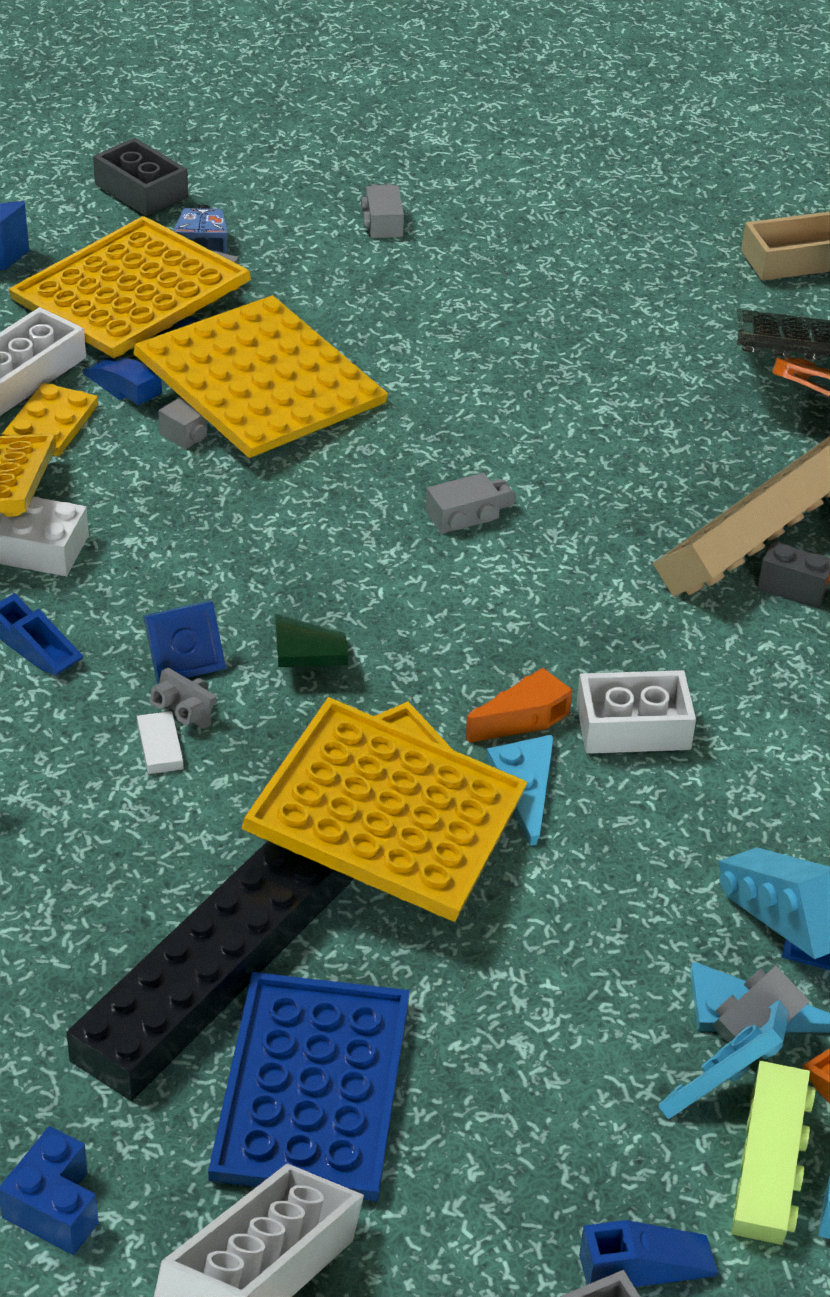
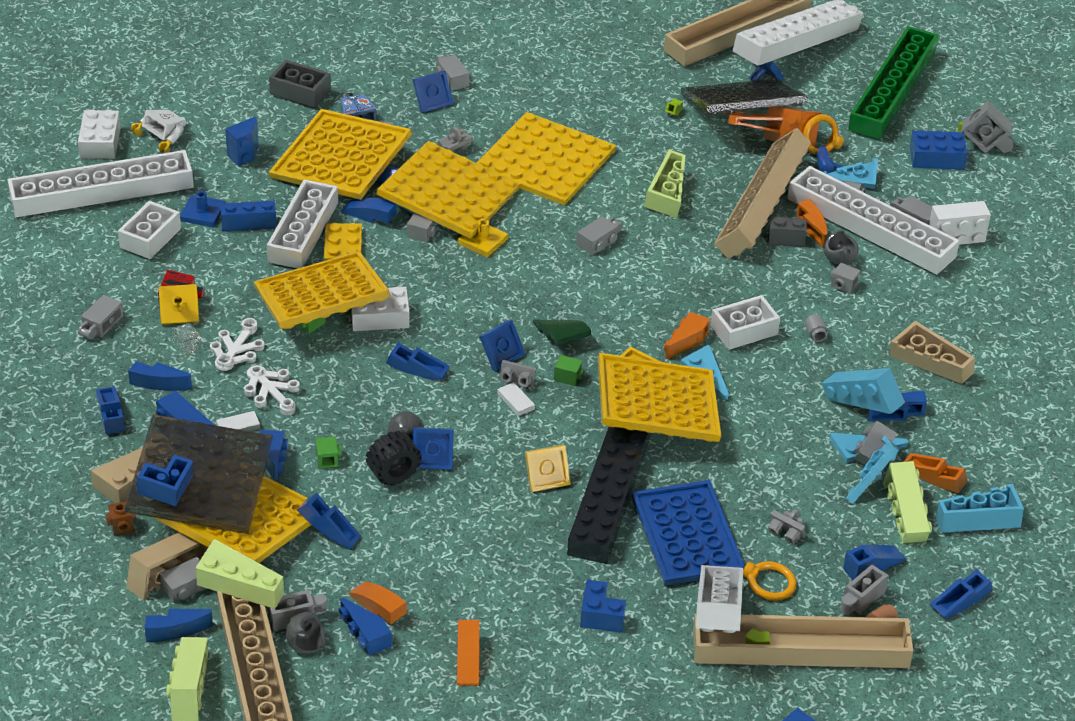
camera: 20 degrees left, 0 degrees up
none -> blue tile [412,70,454,112]
none -> light grey hips [438,127,473,153]
none -> yellow tile [458,219,508,258]
none -> yellow plate [476,112,616,206]
none -> yellow tile [525,444,571,492]
none -> bright green brick [554,355,585,386]
none -> yellowish green wedge [644,149,686,218]
none -> lime piece [665,98,683,115]
none -> light orange piece [743,561,797,601]
none -> light grey hips [768,509,807,544]
none -> light grey brick [805,314,828,342]

